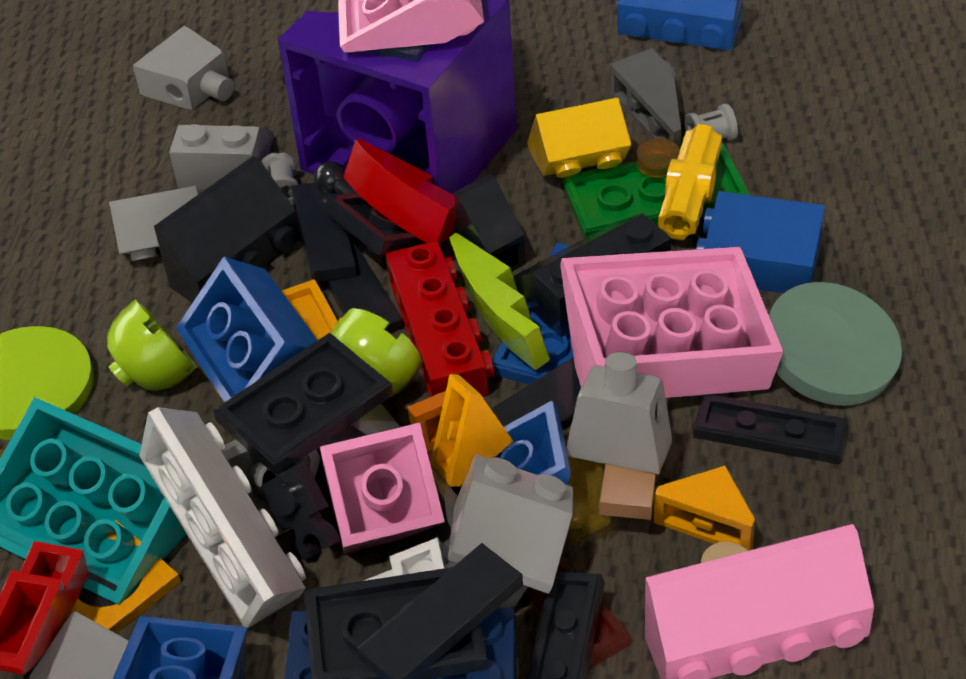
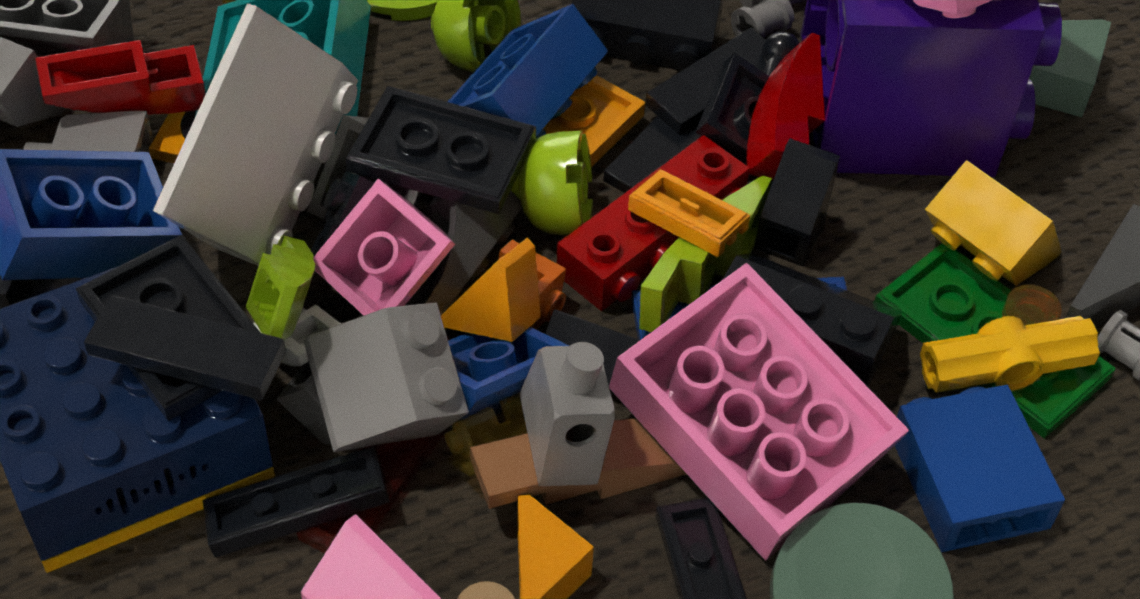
camera: 55 degrees right, 5 degrees up
none -> lime slope [246,236,315,341]
none -> light orange tile [628,169,750,257]

